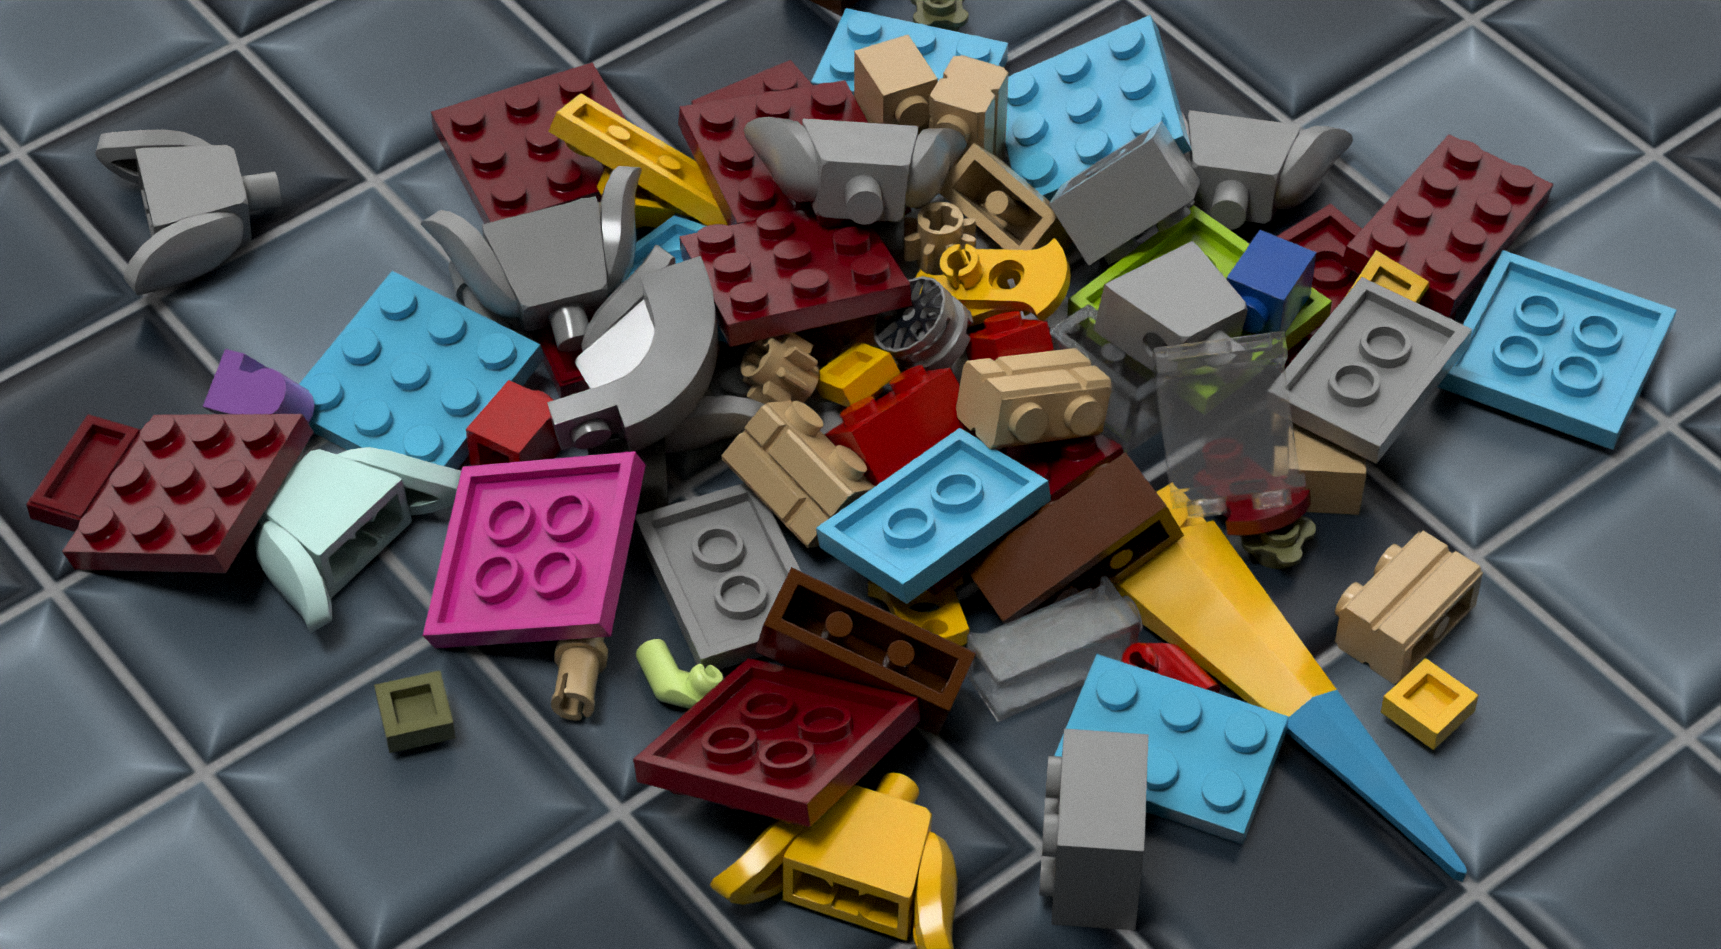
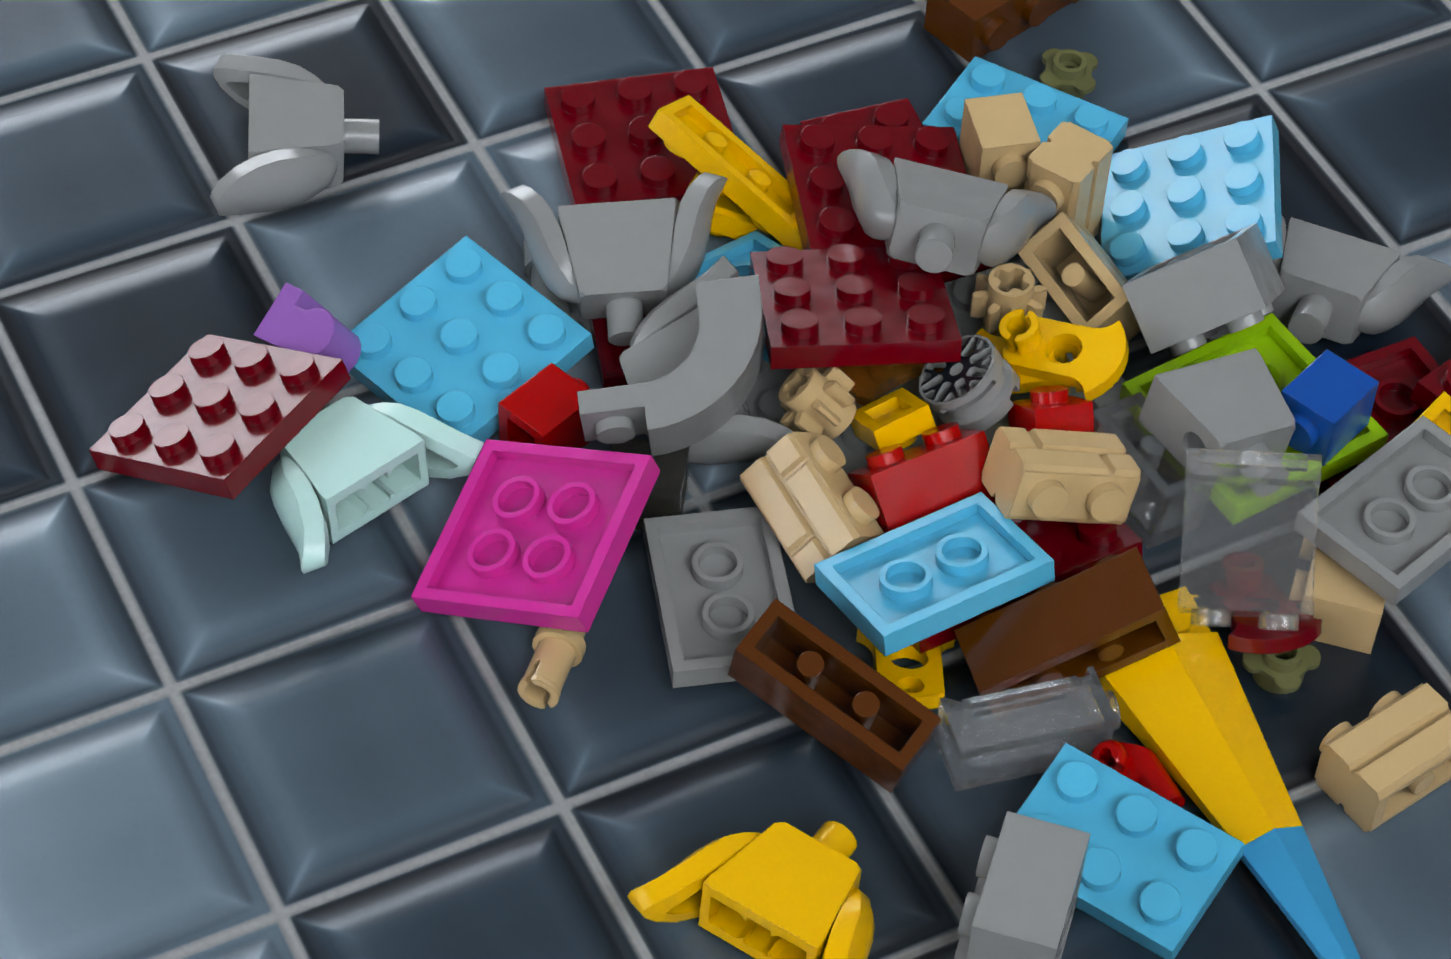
camera: 10 degrees right, 0 degrees up
dark red tile [26,414,141,532] -> none
olive plate [374,670,456,753] -> none
dark red plate [633,658,921,827] -> none
yellowish green arm [636,639,724,709] -> none
yellow plate [1381,658,1479,750] -> none

